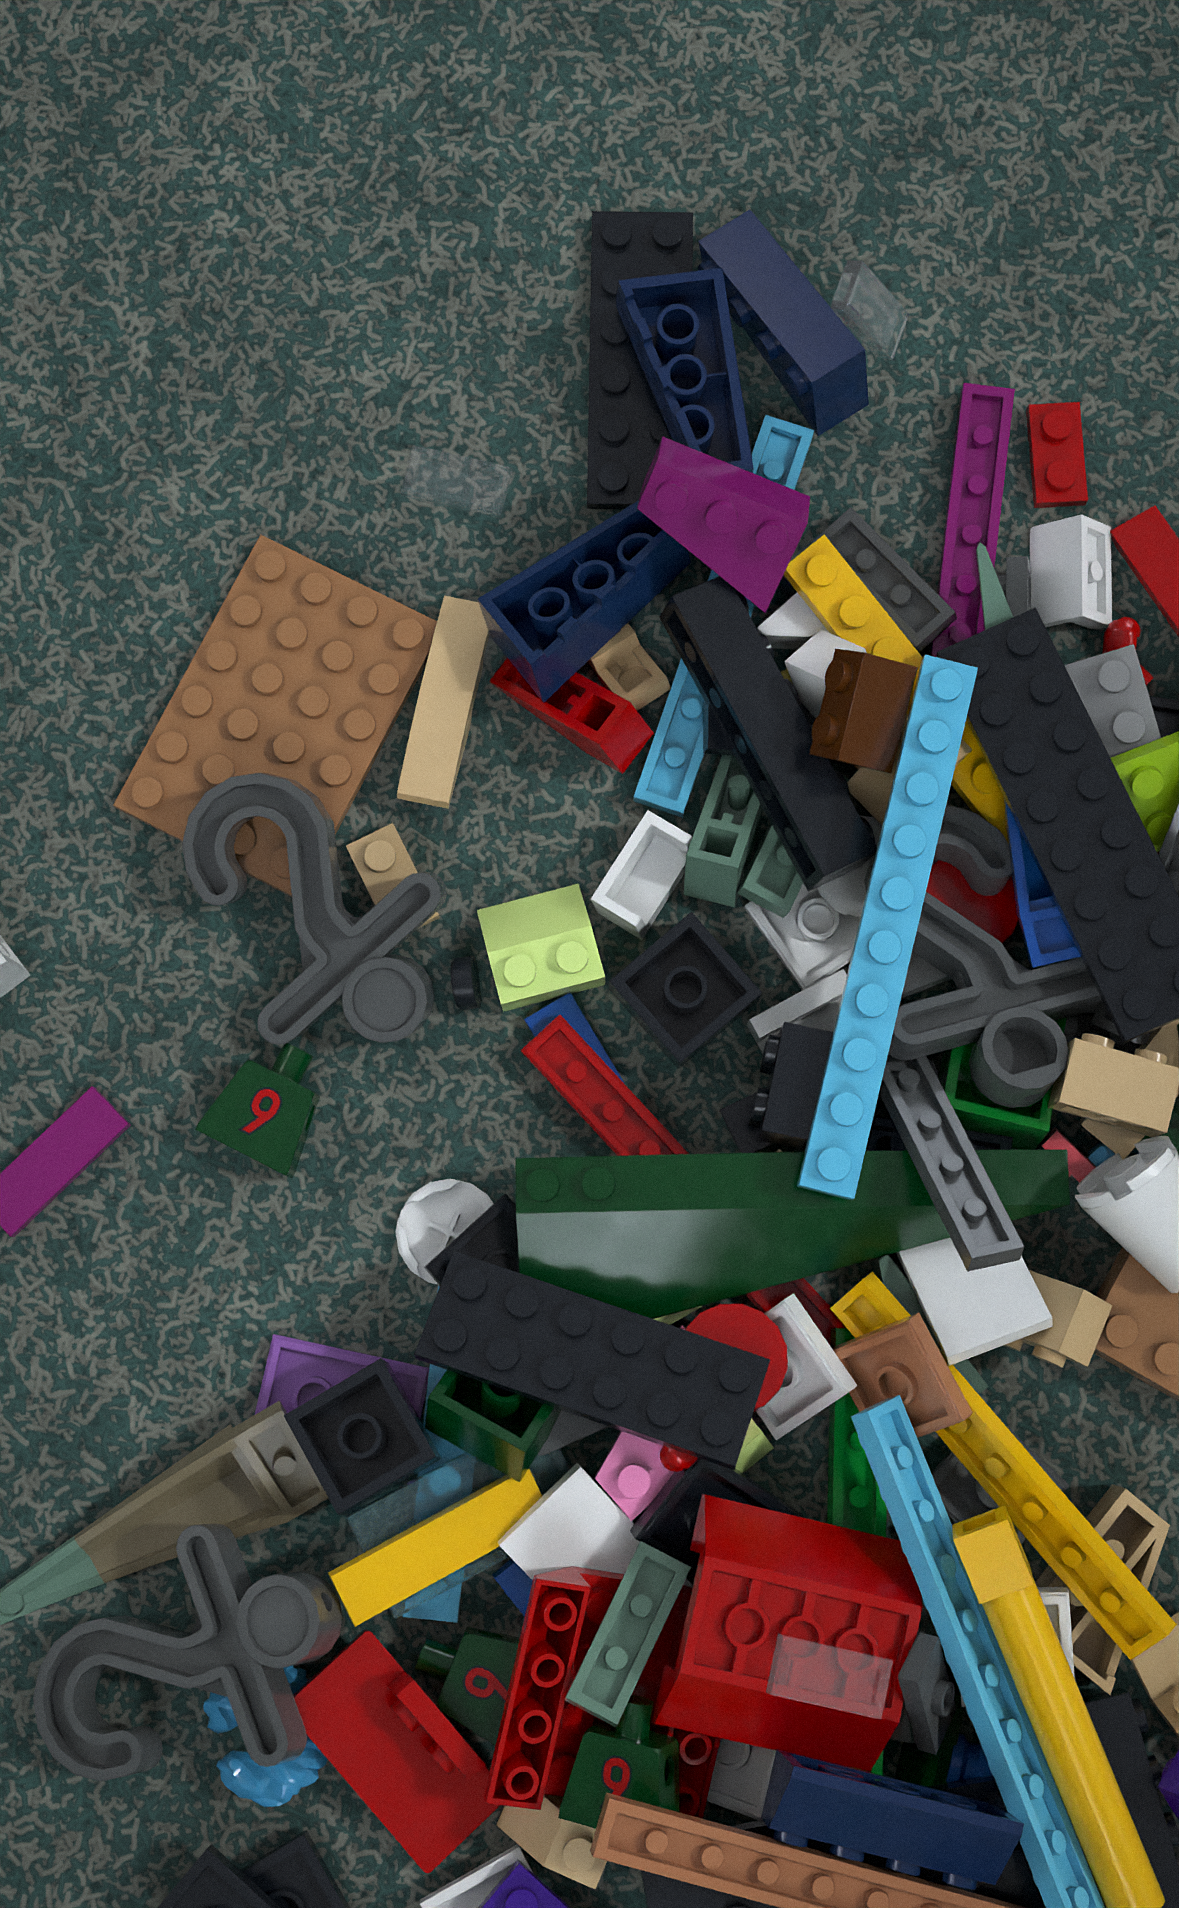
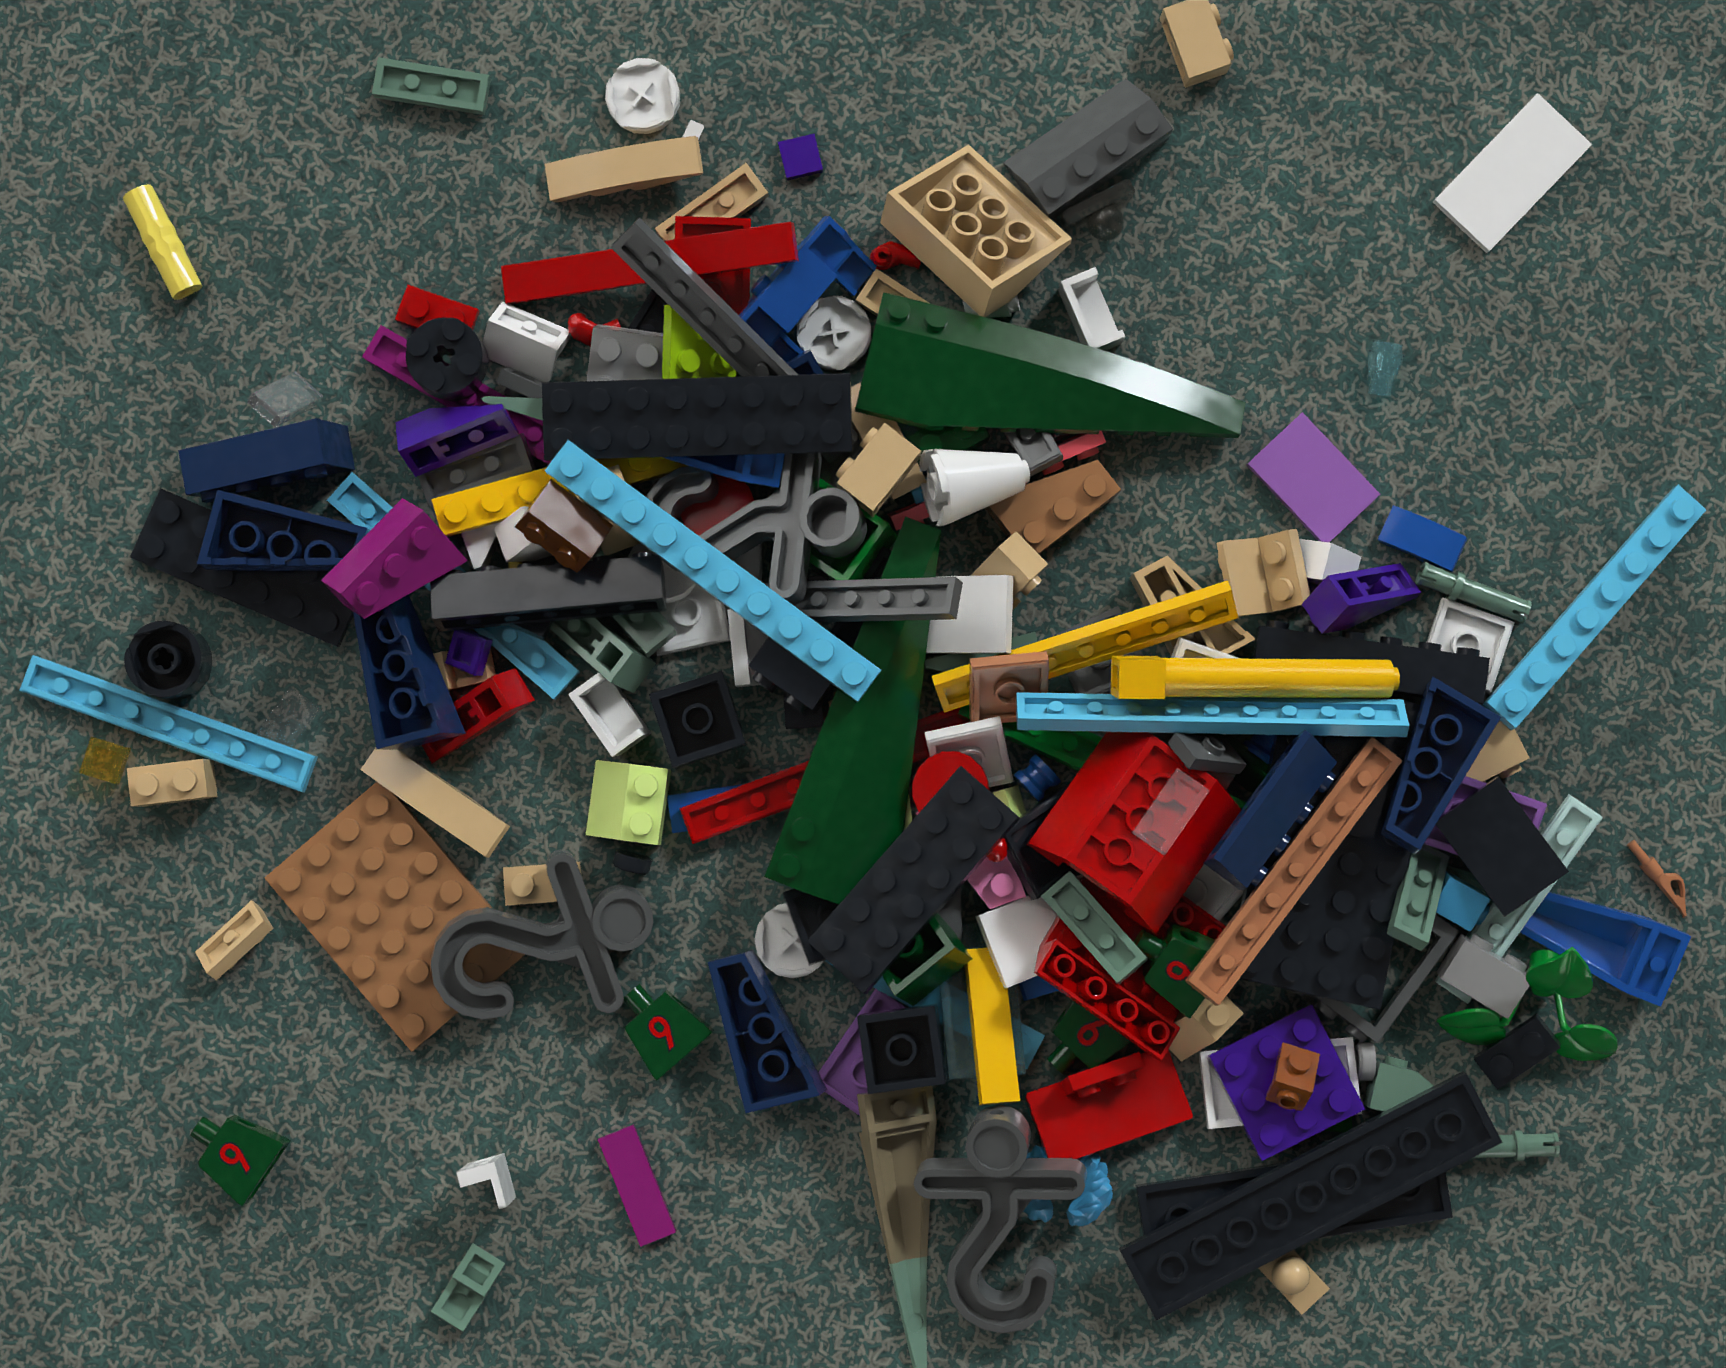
camera: 70 degrees left, 5 degrees up
none -> medium azure tile [19,655,318,792]
none -> clear yellow plate [79,737,131,784]
none -> light yellow axle [123,184,202,300]
none -> black brick [124,621,212,700]
none -> tan brick [127,759,218,807]
none -> tan plate [195,900,273,981]
none -> dark purple slope [395,404,519,477]
none -> black brick [406,317,489,401]
none -> dark purple tile [445,629,493,676]
none -> dark blue wedge [708,950,827,1113]
none -> blue wheel [1013,754,1061,802]

